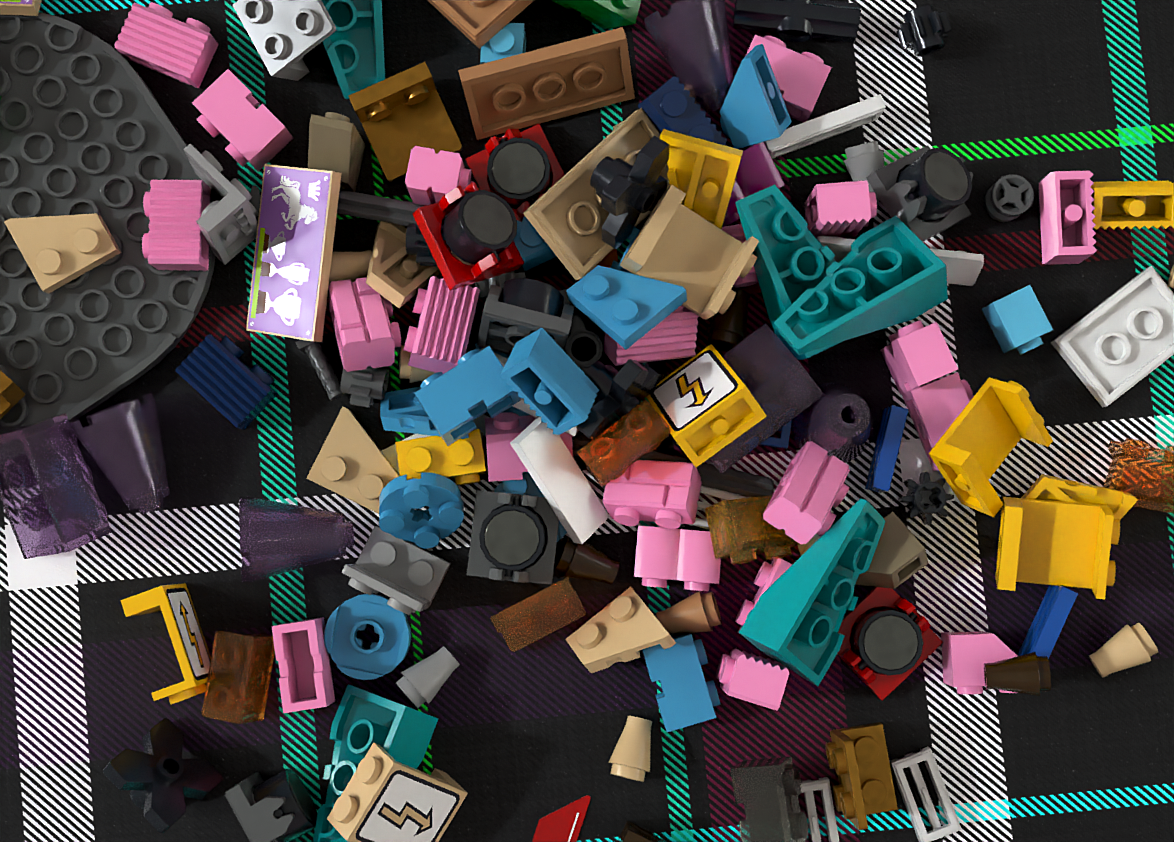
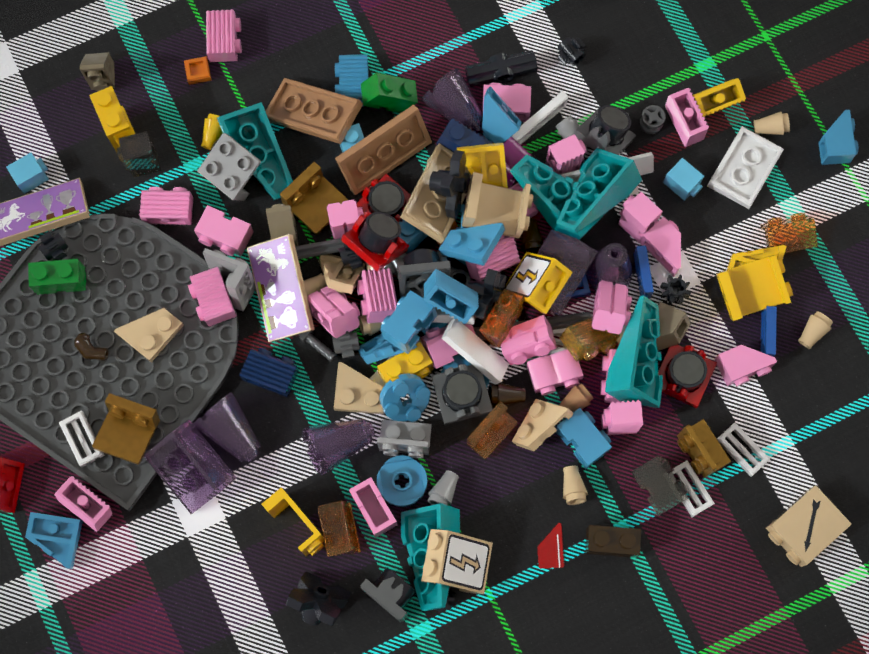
camera: 20 degrees left, 10 degrees down
yellow panel [928,377,1053,517] -> none
dark brown cone [984,652,1051,696] -> none

